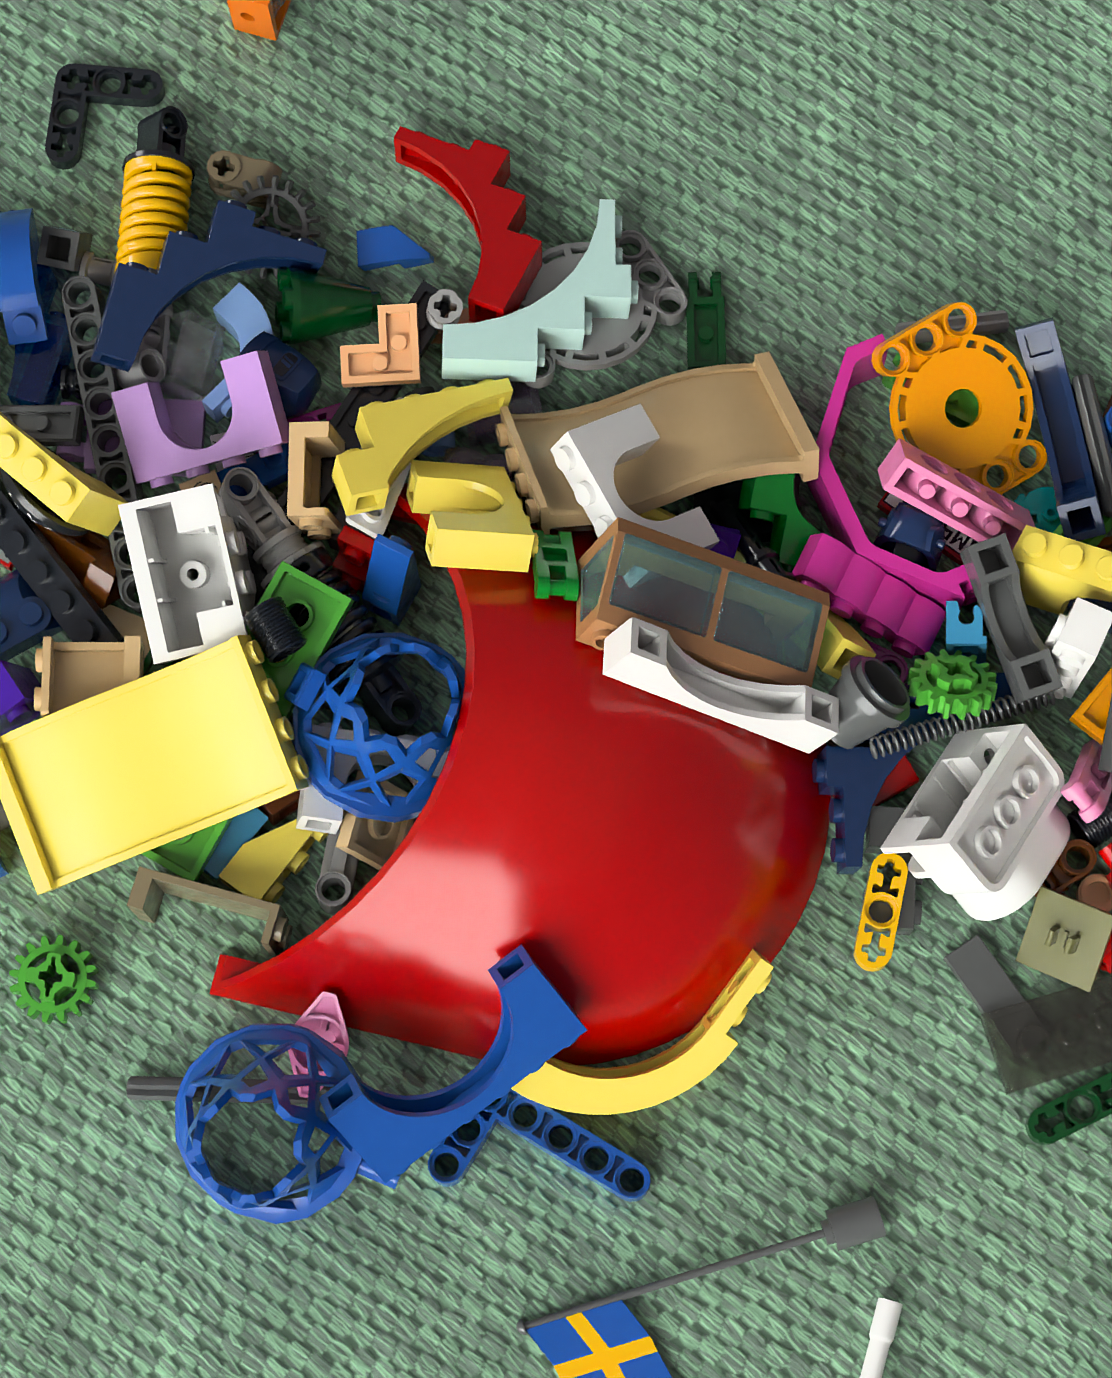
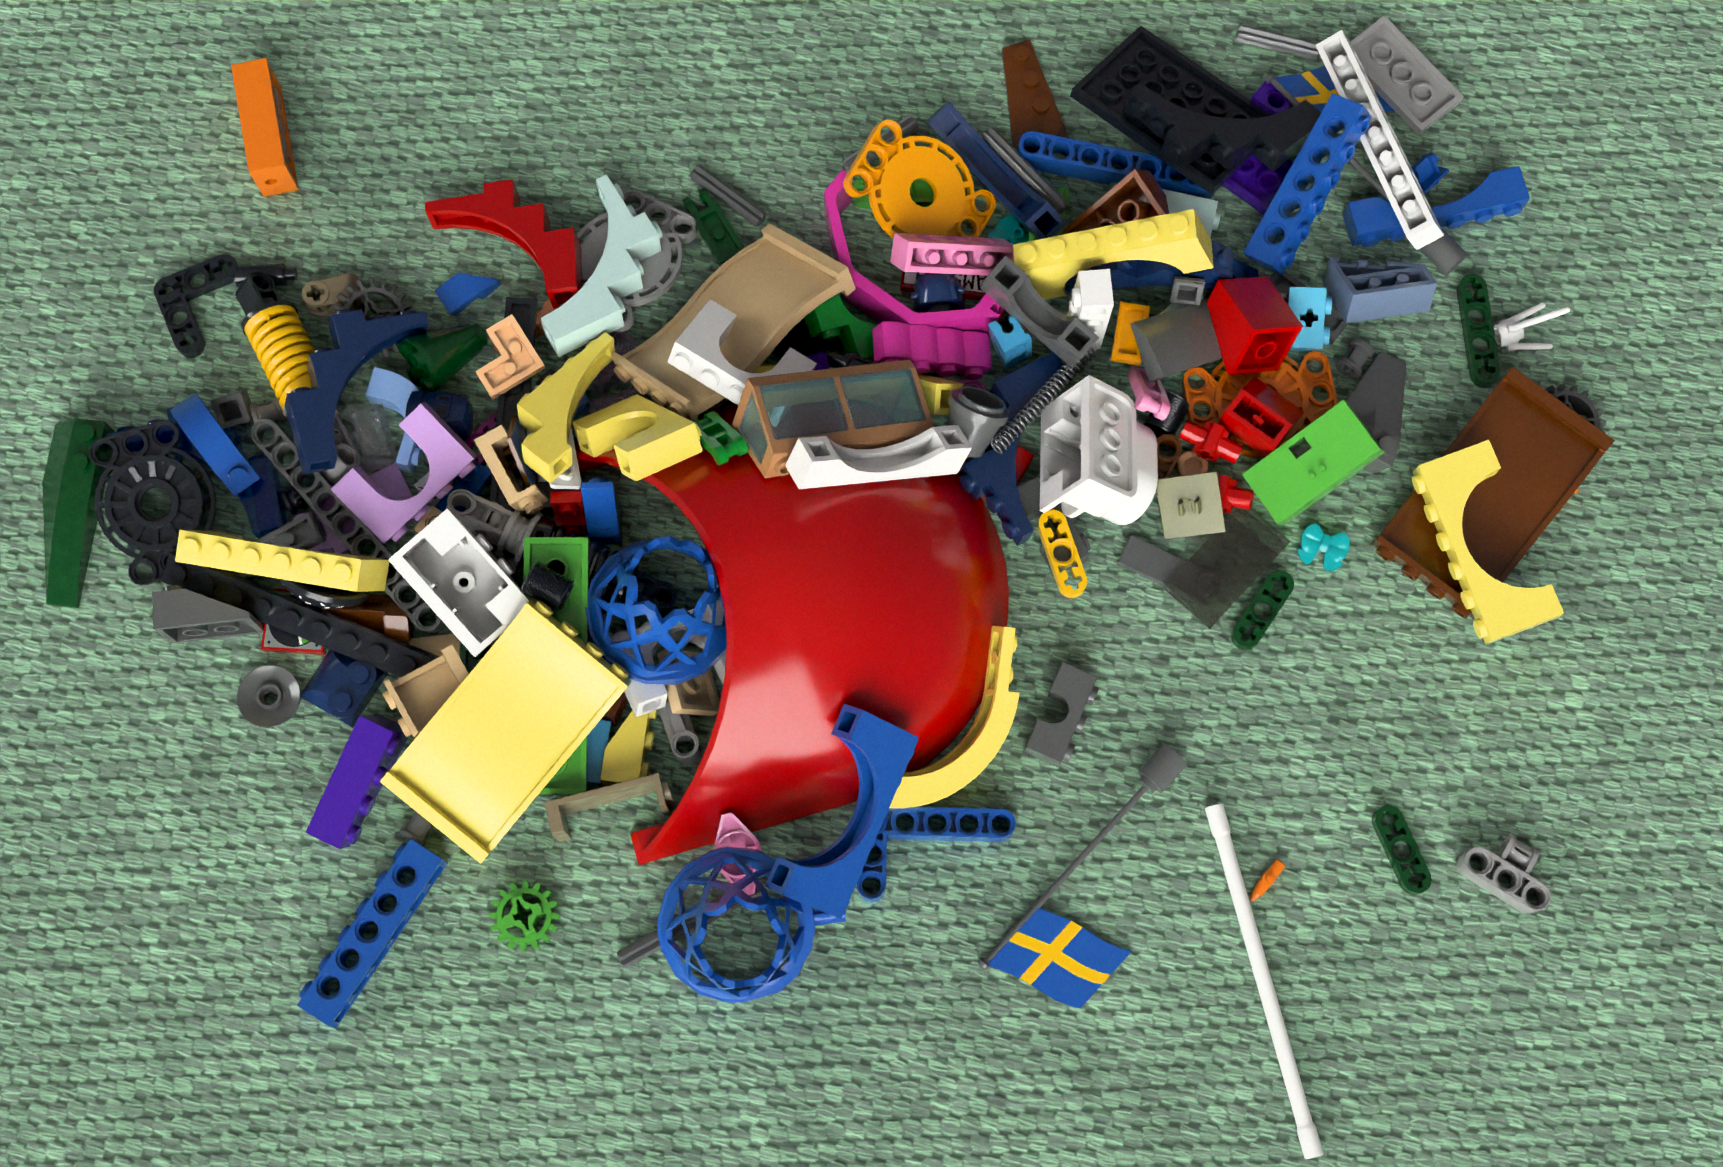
camera: 35 degrees left, 0 degrees up
blue tile [284,662,327,711] -> none
light grey bush [426,289,463,331] -> none
bright green gear [908,649,998,720] -> none
none -> black cylinder [234,264,298,287]
none -> piece [502,414,537,488]
none -> dark grey axle [691,165,766,227]
none -> dark grey arch [1024,662,1099,768]

